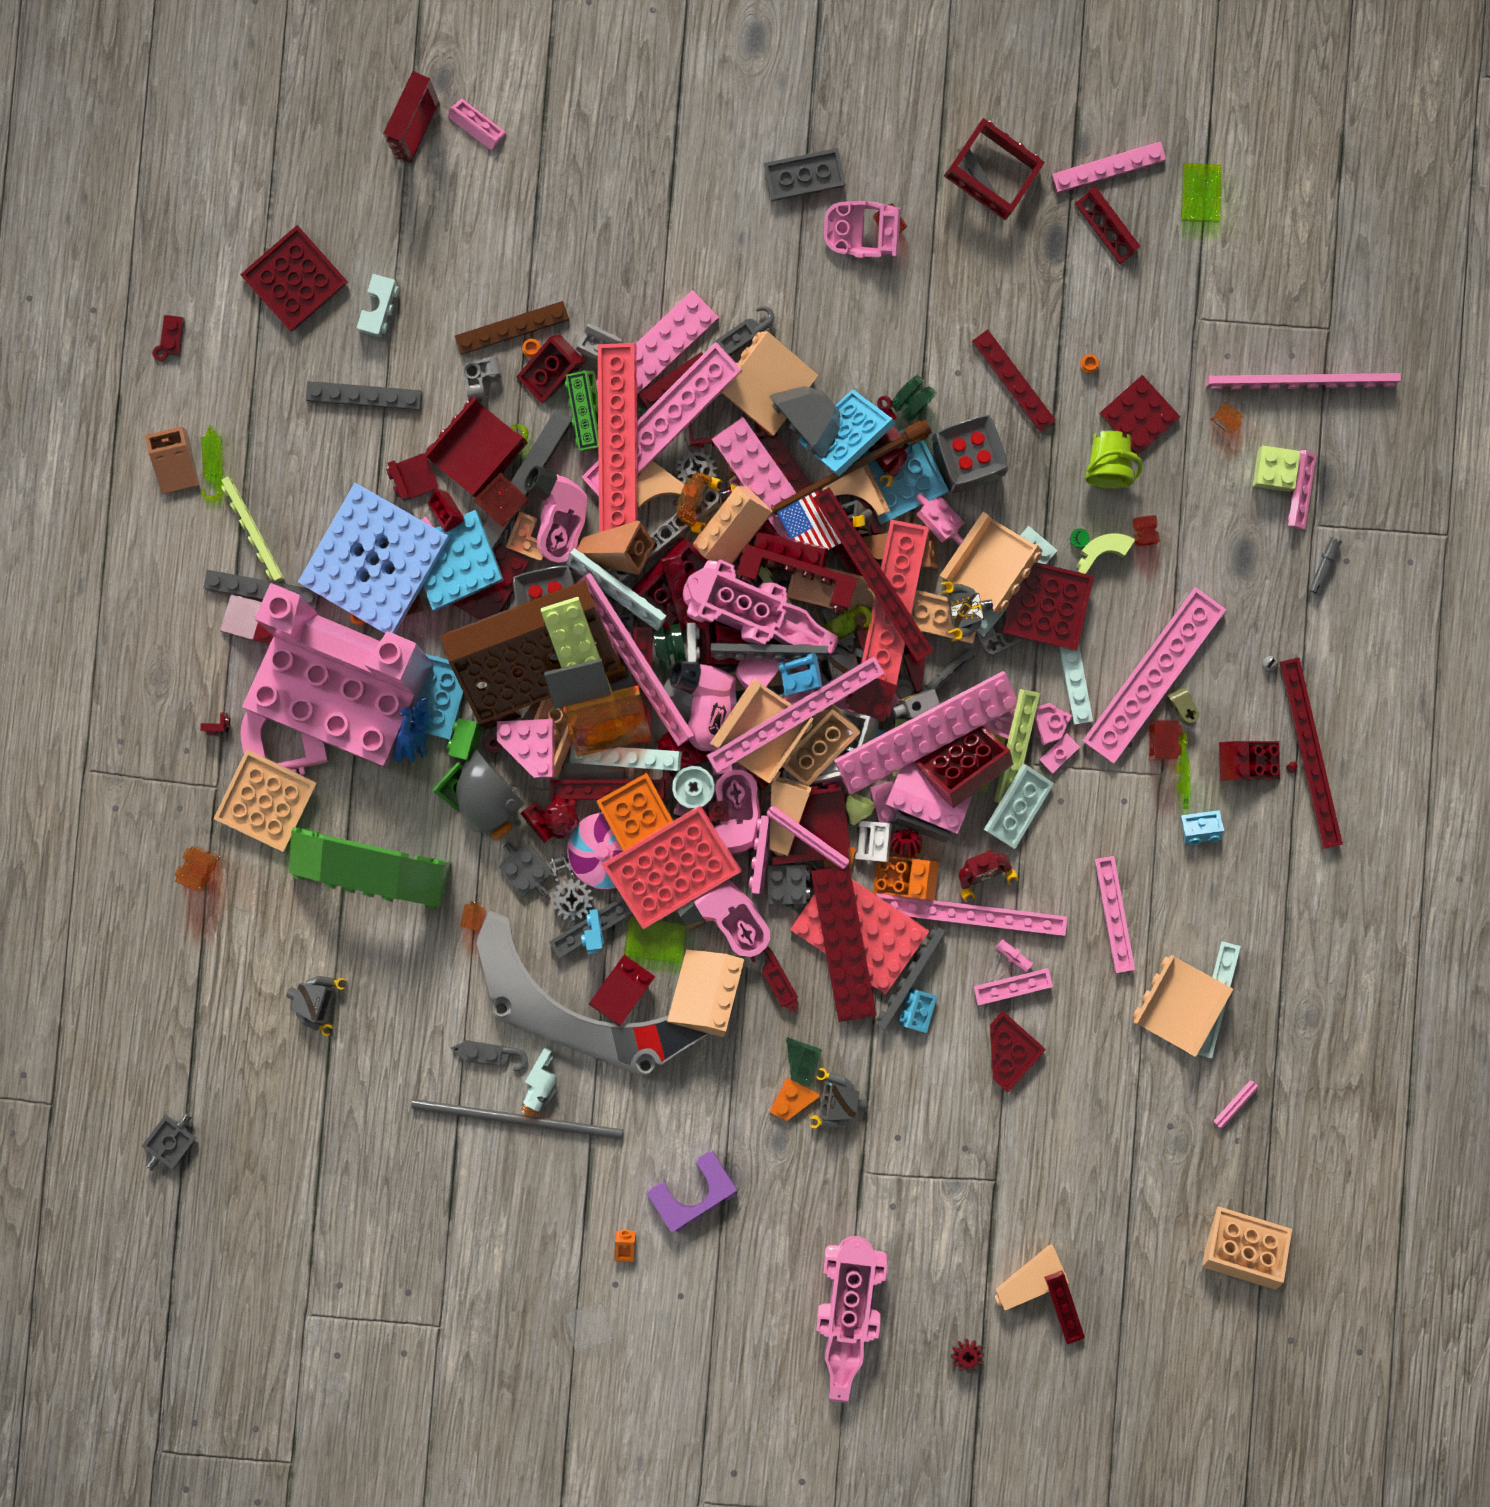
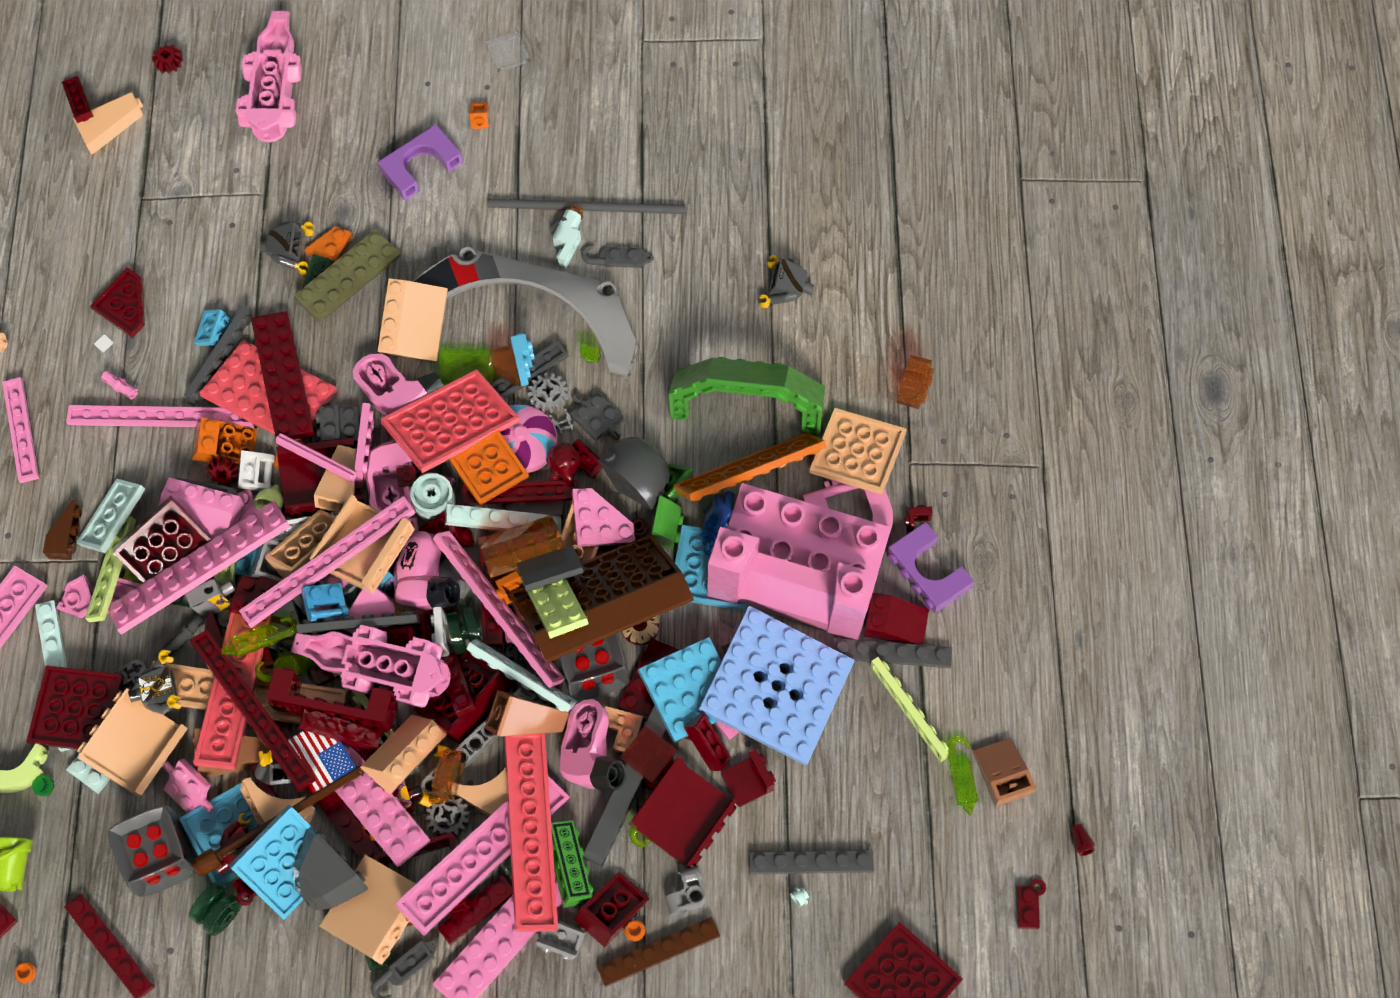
camera: 175 degrees right, 20 degrees down
dark grey plate [142,1113,197,1171] -> none
light aqua arch [357,274,399,338] -> none
clear orange brick [460,901,485,931] -> none
dark red slope [588,954,655,1027] -> none
dark red plate [750,946,798,1013] -> none
dark red torso [958,850,1019,902] -> none
bright pink plate [973,968,1053,1005] -> none
bright pink plate [1039,733,1080,774] -> none
none -> reddish brown slope [43,500,82,560]
none -> white sticker [94,335,114,352]
none -> clear neon green plate [221,617,297,657]
none -> olive plate [294,229,401,324]
none -> clear orange slope [488,345,521,386]
none -> orange bracket [495,571,523,605]
none -> clear neon green plate [580,343,601,363]
none -> orange plate [674,432,826,501]
none -> light aqua plate [790,887,809,907]
none -> medium lavender arch [887,522,974,613]
none -> dark red cone [1071,824,1095,856]

